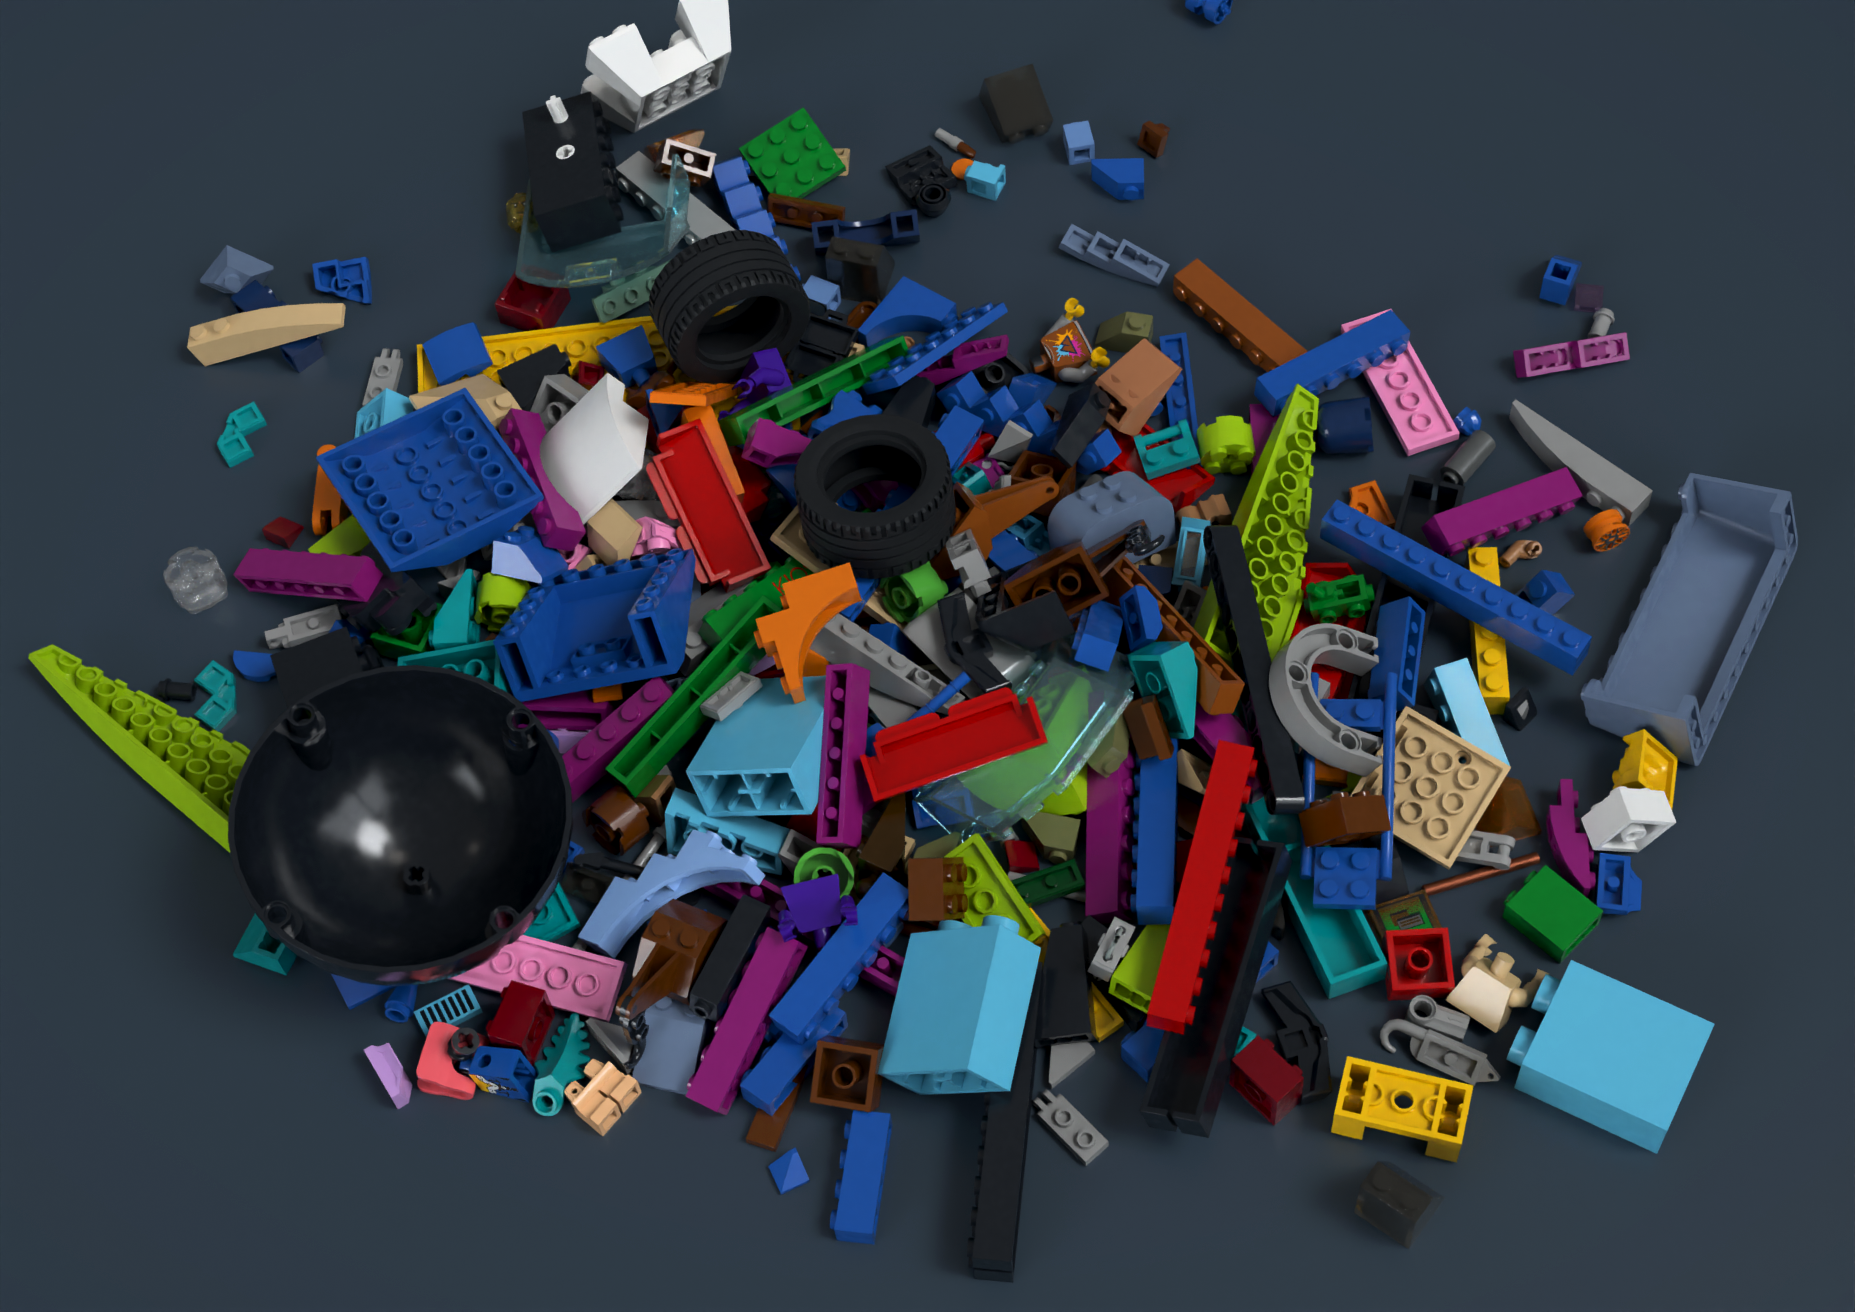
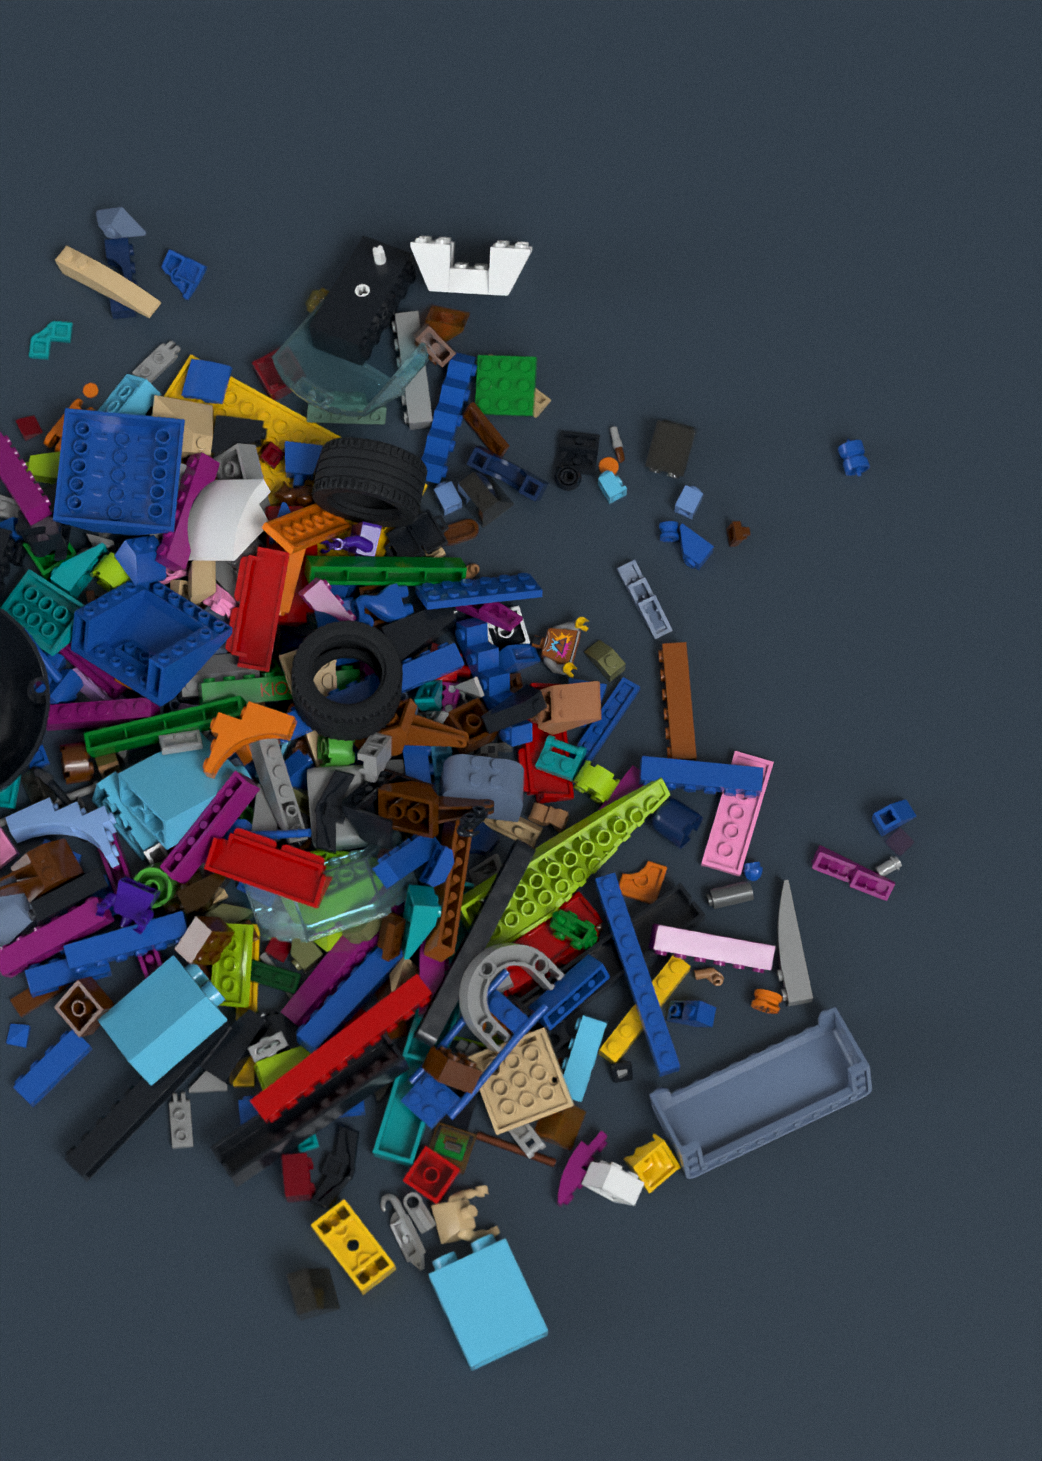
camera: 30 degrees right, 15 degrees up
blue arch [858,276,958,348] -> none
medium azure window [1171,517,1211,594] -> none
green brick [1502,865,1603,964] -> none
blue slope [1594,853,1642,915] -> none
none -> blue wheel [659,521,679,542]

